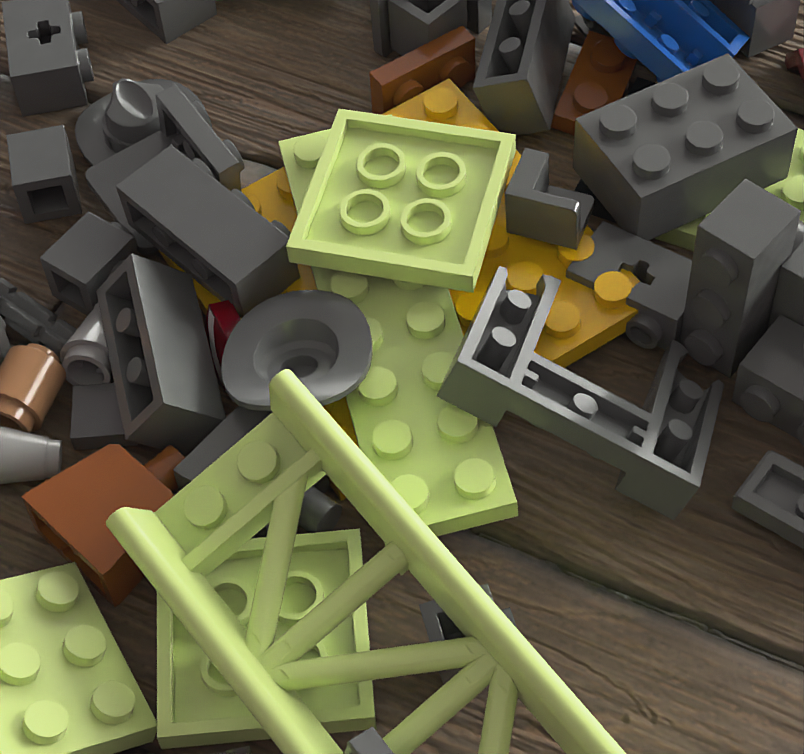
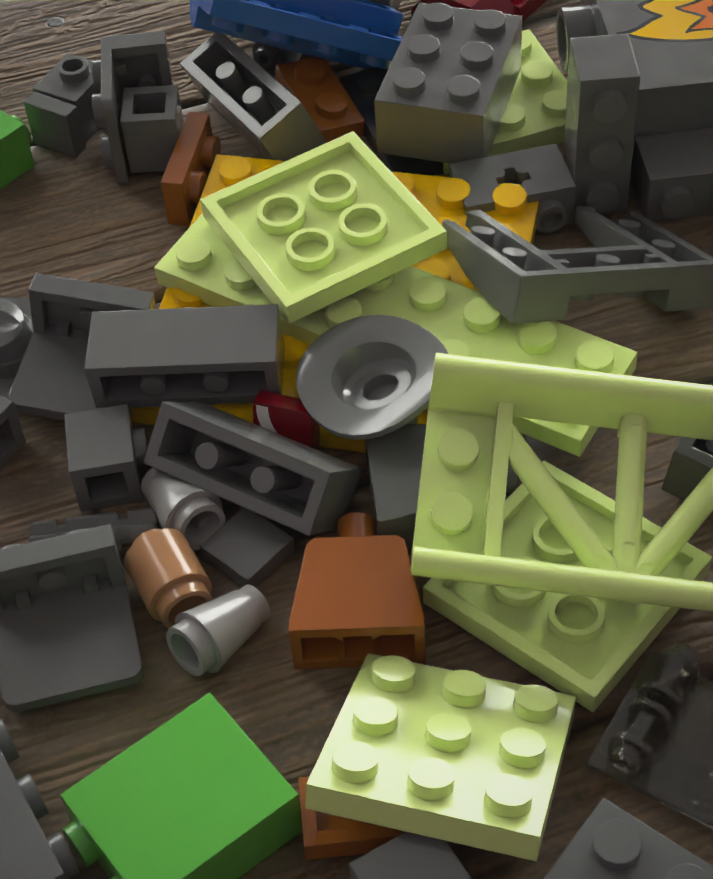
camera: 45 degrees left, 5 degrees down
dark grey panel [505,148,594,250] -> none

